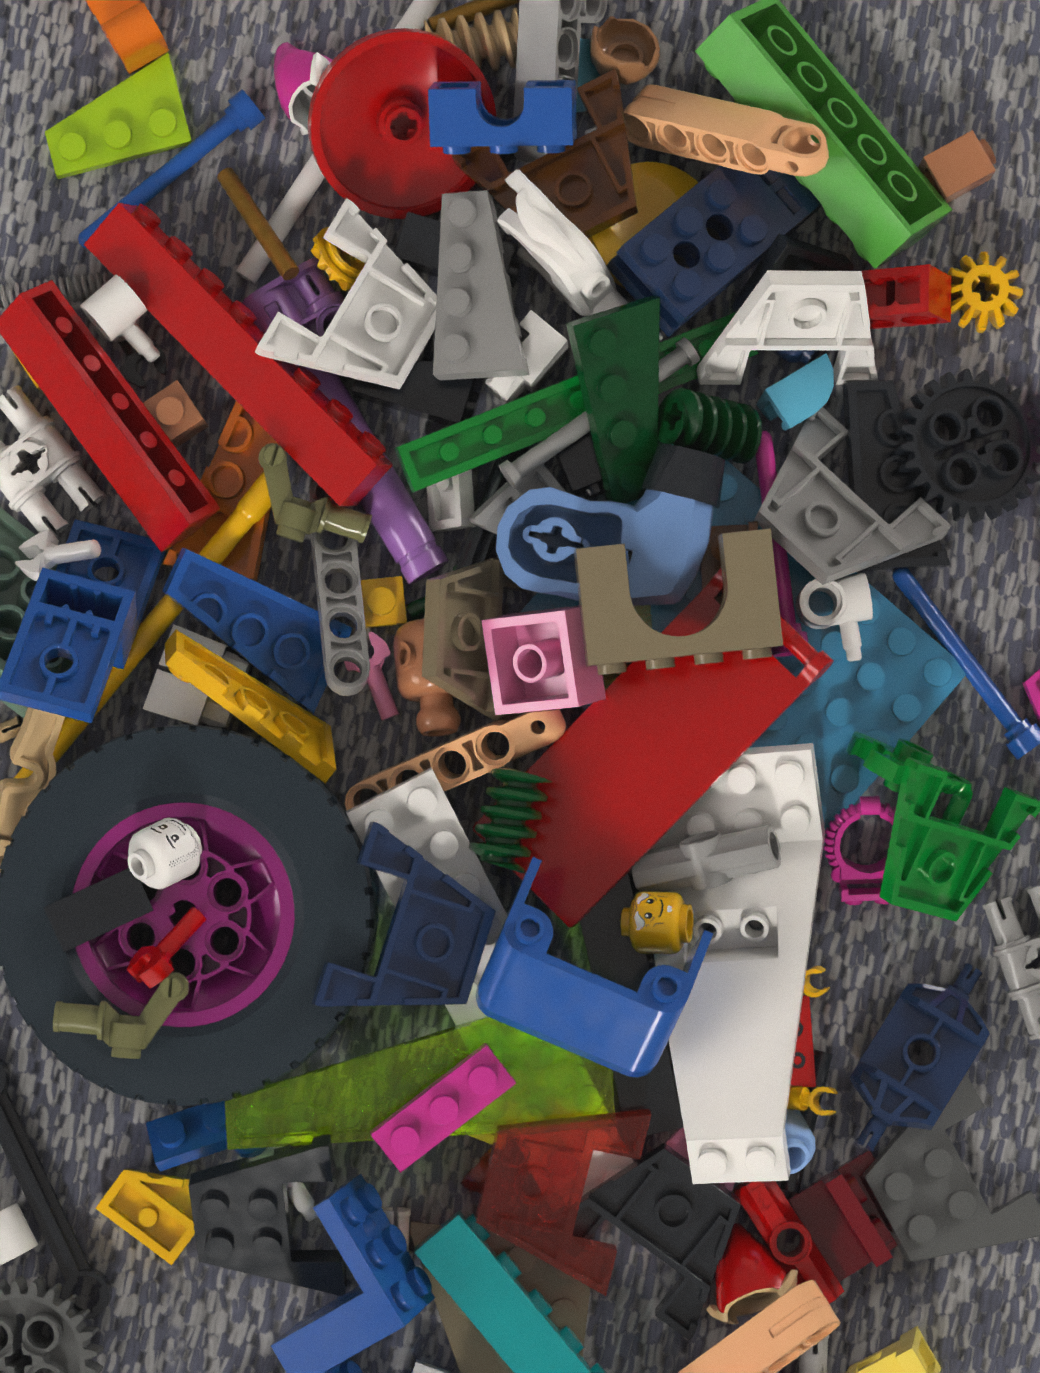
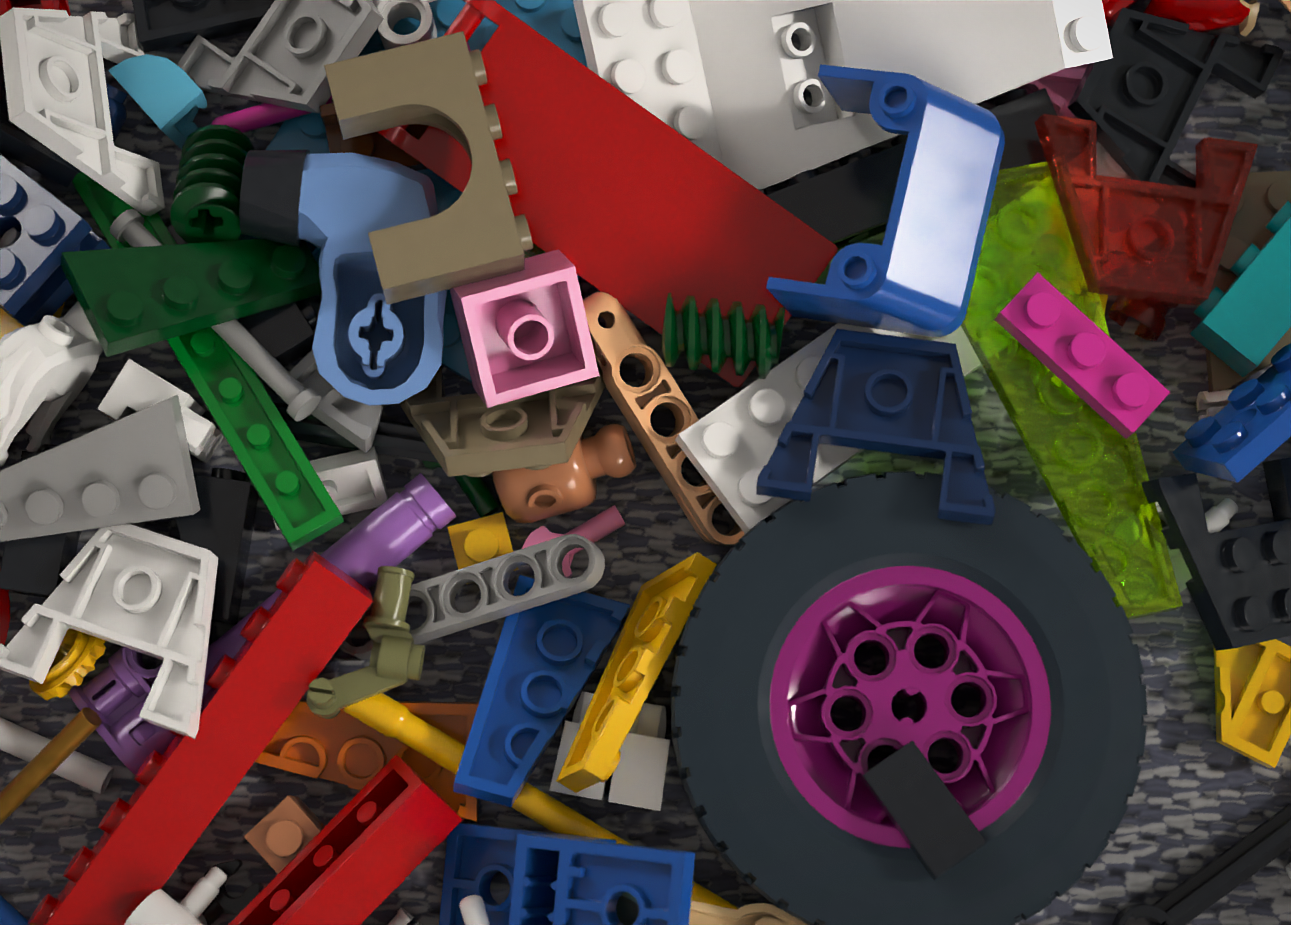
camera: 100 degrees left, 5 degrees down
olive pin [53,972,190,1059] -> none
red bar [126,907,207,989] -> none
white head [128,818,202,890] -> none
blue hinge [146,1097,269,1172] -> none
yellow head [621,891,694,954] -> none
light grey piece [632,824,781,892] -> none

